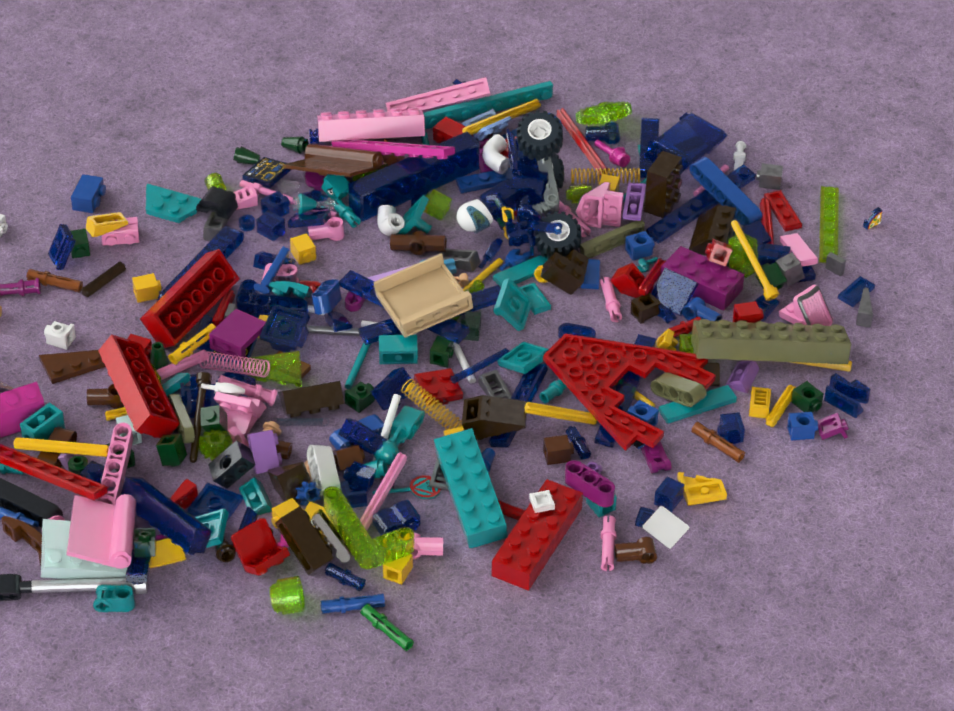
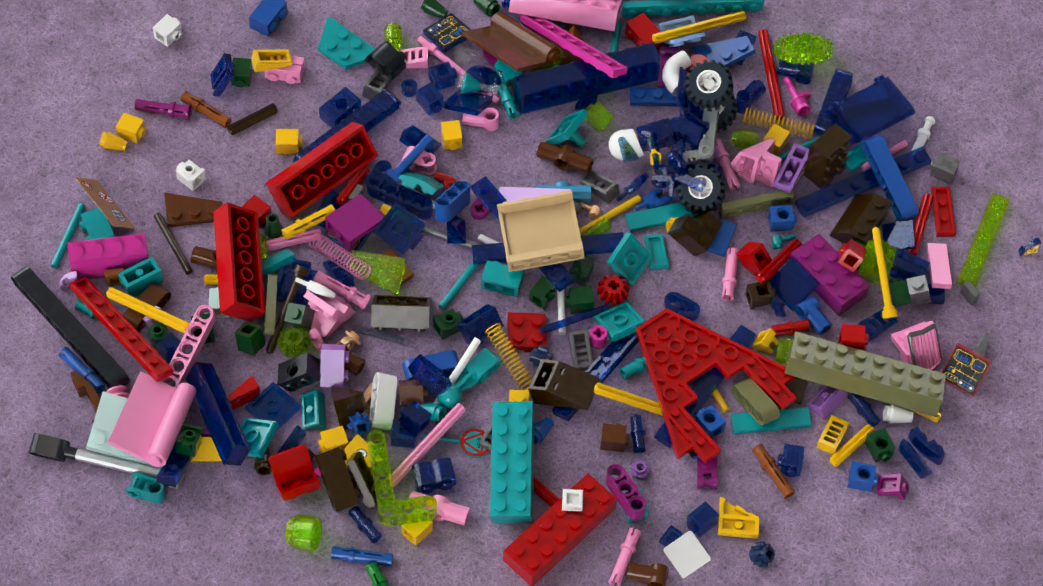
camera: 15 degrees right, 15 degrees up
white cylinder [377,205,404,236] -> none
clear blue tile [838,276,875,307] -> none
none -> dark orange tile [104,268,124,286]
none -> dark brown bar [154,213,193,275]
none -> clear blue brick [319,87,361,131]
none -> dark blue gear [529,345,553,369]
none -> dark green brick [565,286,595,314]
none -> dark pink bush [589,325,607,349]
none -> red gear [597,273,630,307]
none -> clear blue piece [736,80,766,114]
none -> dark blue gear [749,541,775,567]
none -> teal tile [845,143,868,174]
none -> clear blue pin [847,393,881,427]
none -> white cone [883,404,913,424]
none -> black tile [942,343,992,396]

